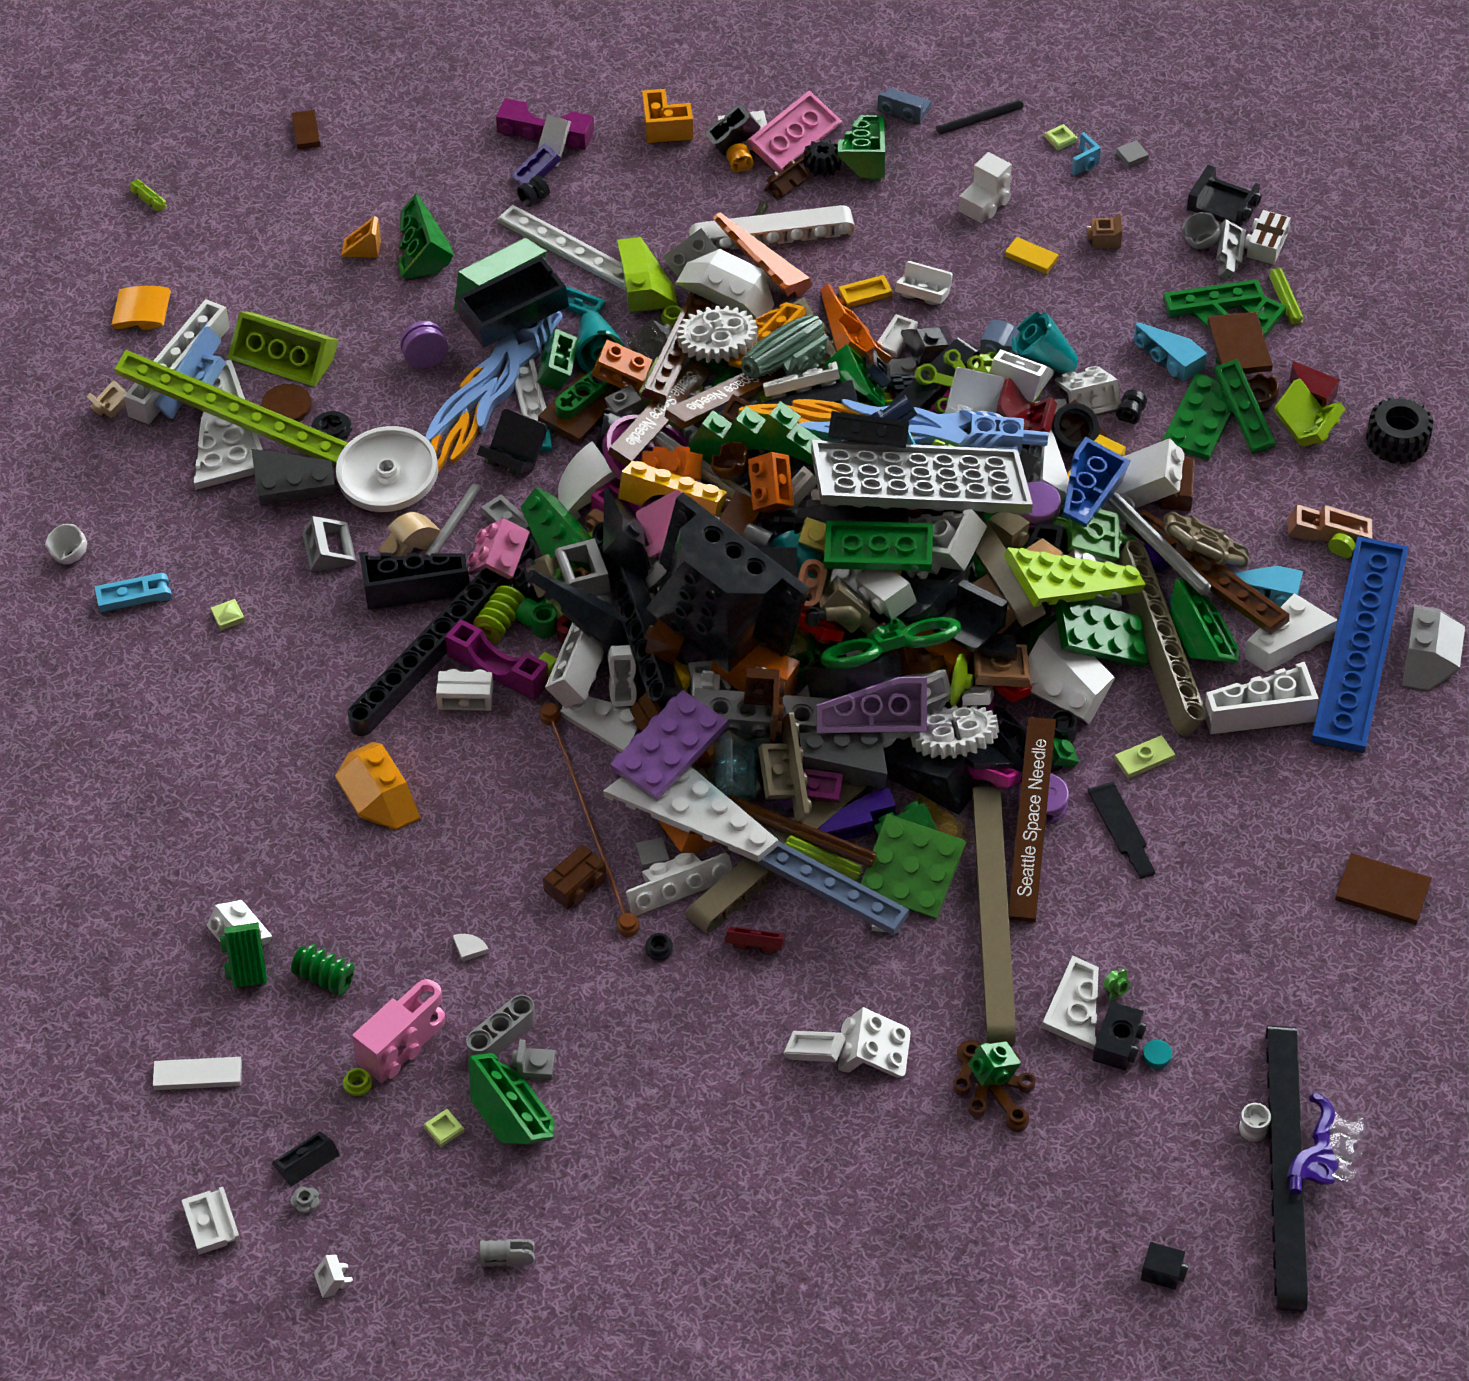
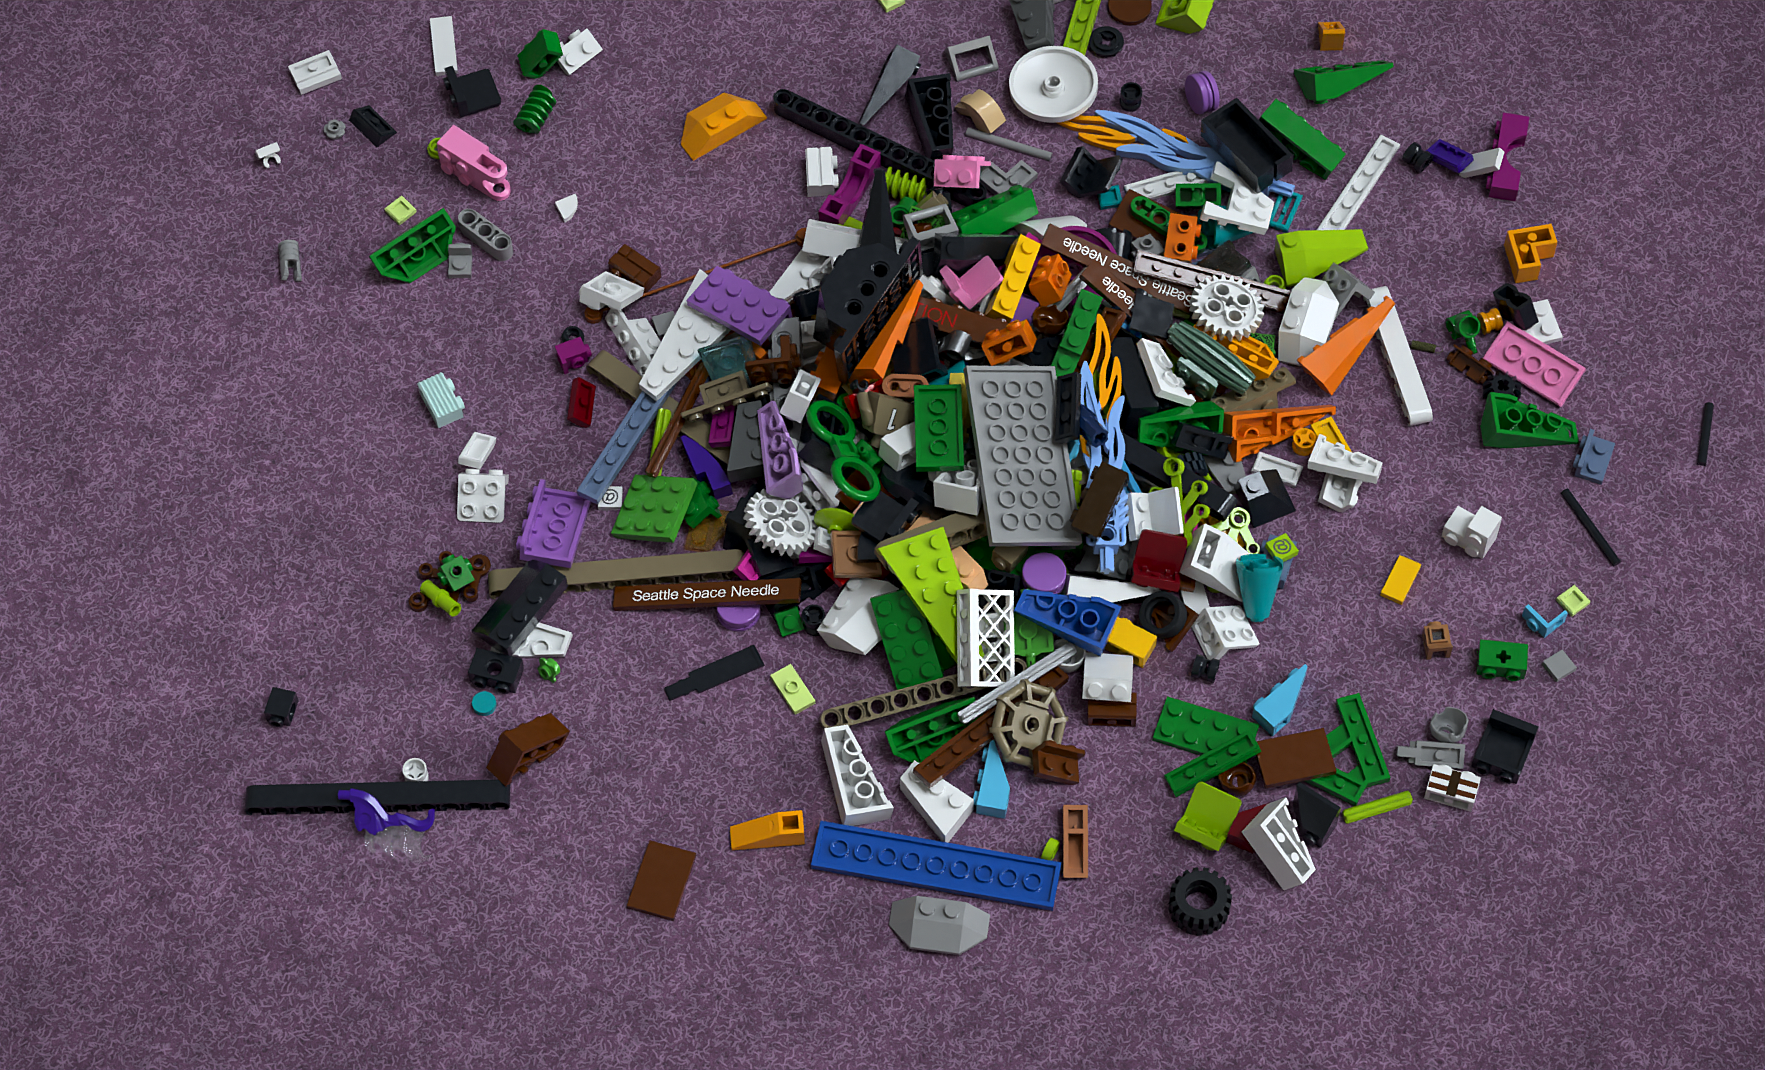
camera: 85 degrees right, 10 degrees up
none -> light aqua brick [417,372,465,428]
none -> lime pin [420,580,461,617]
none -> black bracket [442,66,501,118]
none -> black slope [472,560,568,656]
none -> reddish brown wedge [486,713,570,786]
none -> medium lavender bracket [516,479,591,568]
none -> magenta brick [555,337,592,375]
none -> white plate [579,271,644,311]
none -> light orange slope [730,810,805,850]
none -> white brick [779,369,821,423]
none -> wedge [858,44,921,126]
none -> white fence [957,589,1015,687]
none -> reddish brown bracket [1032,740,1085,785]
none -> dark brown wedge [1069,461,1129,541]
none -> black wheel [1119,82,1143,112]
none -> black piece [1129,293,1174,340]
none -> white wing [1200,161,1274,235]
none -> white wedge [1242,797,1316,890]
none -> lime tile [1265,533,1299,562]
none -> light orange wheel [1292,428,1316,456]
none -> black slope [1293,782,1341,848]
none -> white wing [1308,434,1382,484]
none -> green piece [1445,310,1481,354]
none -> green brick [1476,639,1528,681]
none -> black bar [1697,402,1714,466]

